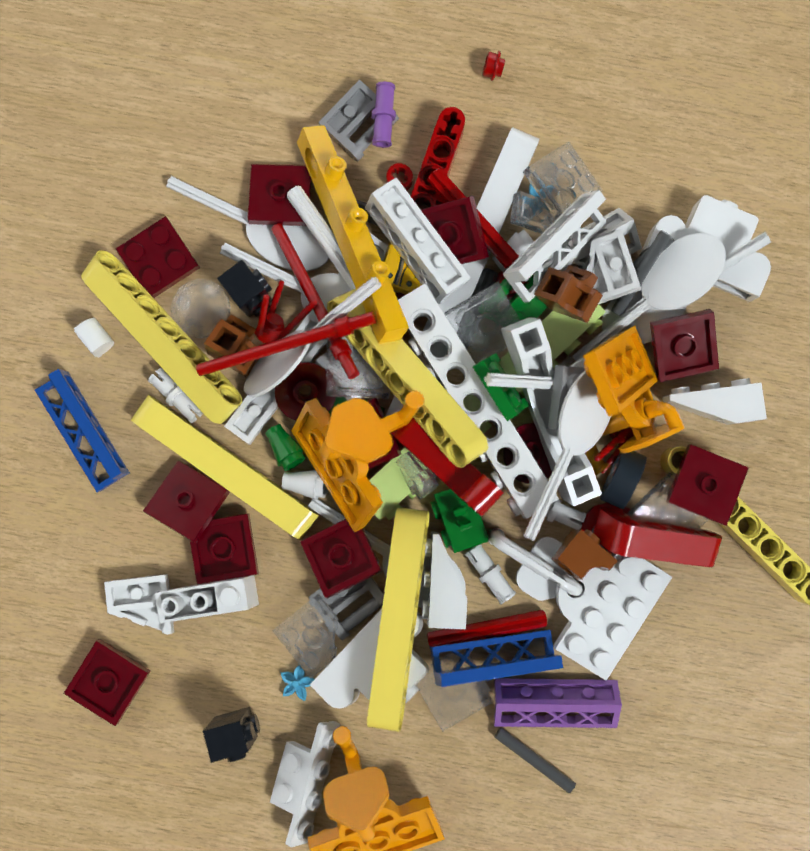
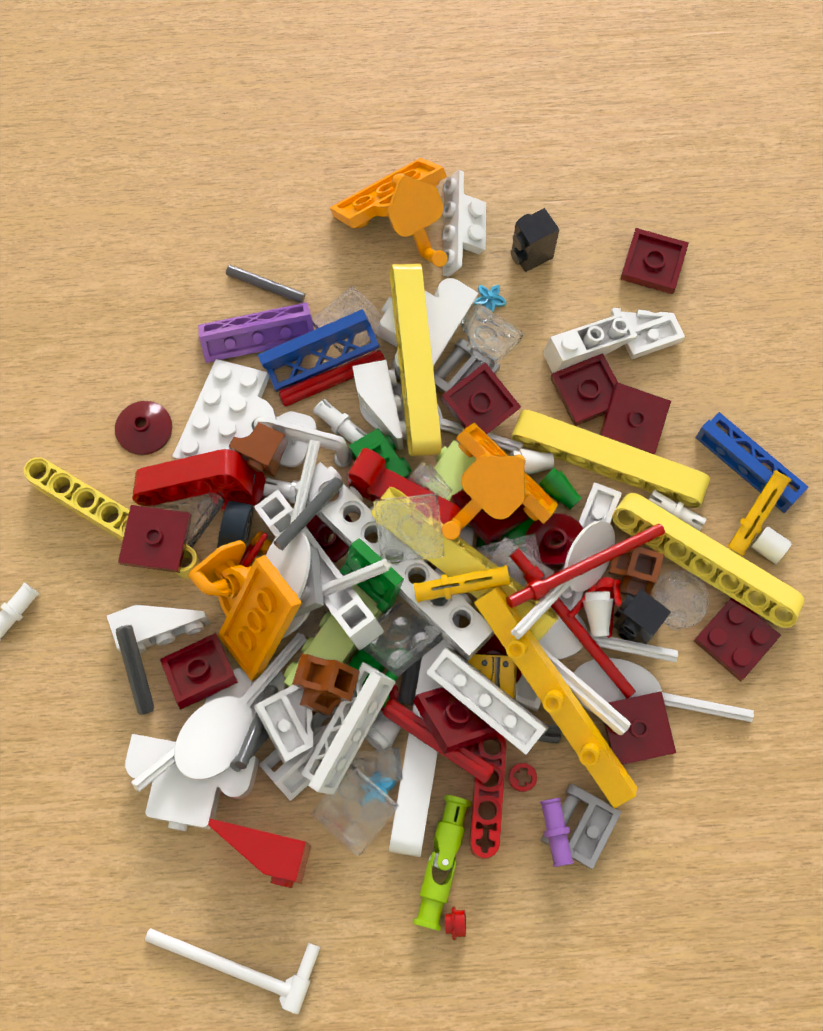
camera: 160 degrees right, 15 degrees down
none -> dark red dish [115,401,173,455]
none -> dark grey axle [116,625,154,715]
none -> white bar [145,928,321,1014]
none -> red slope [208,819,311,888]
none -> dark grey bar [273,477,343,551]
none -> clear plate [373,494,445,562]
none -> lime piece [412,795,472,931]
none -> yellow pin [413,565,511,603]
none -> white cone [583,591,614,636]
none -> yellow pin [727,470,792,556]

